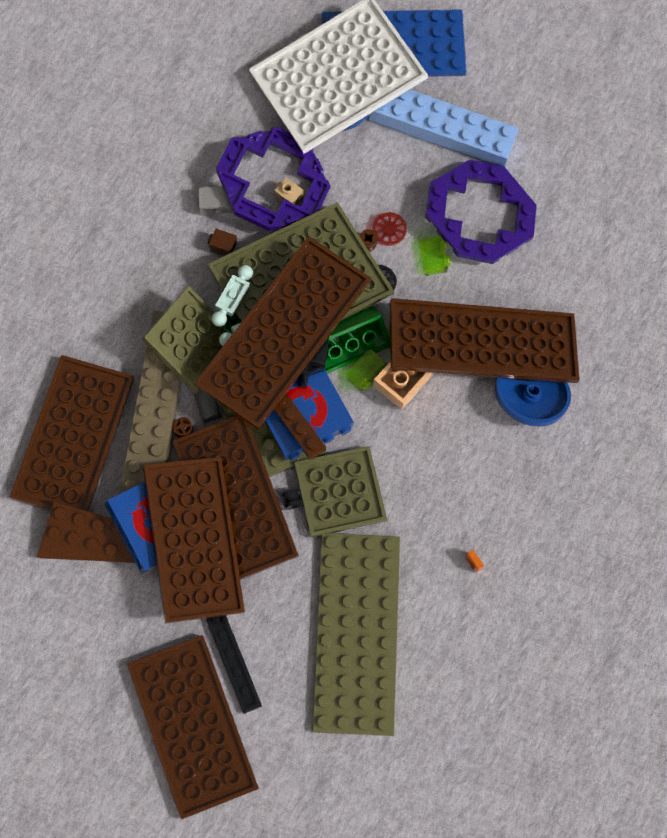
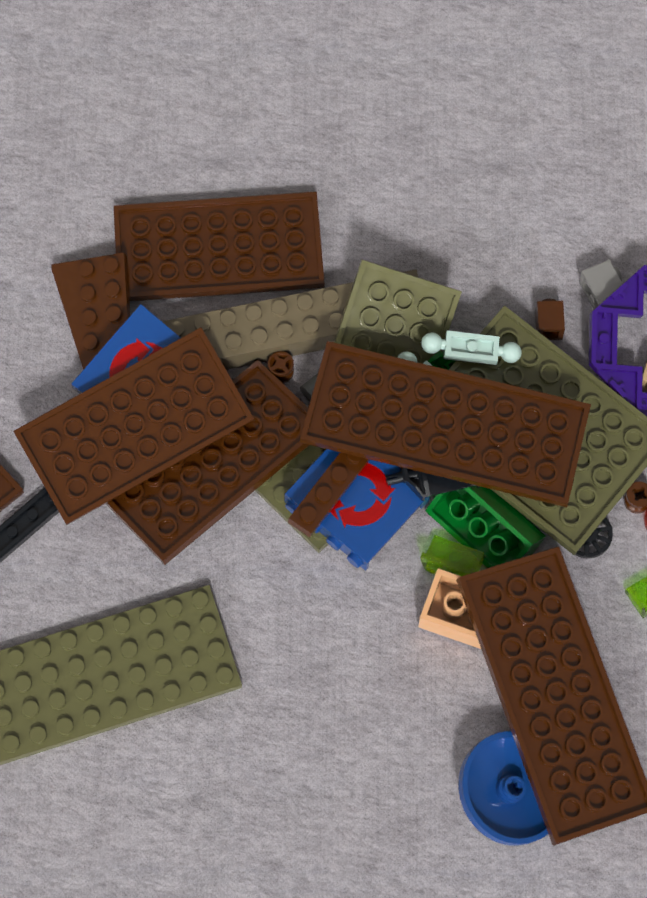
camera: 75 degrees right, 5 degrees down
black wheel [281,489,304,510] -> none
olive plate [294,446,387,538] -> none
orange tile [465,550,484,573] -> none

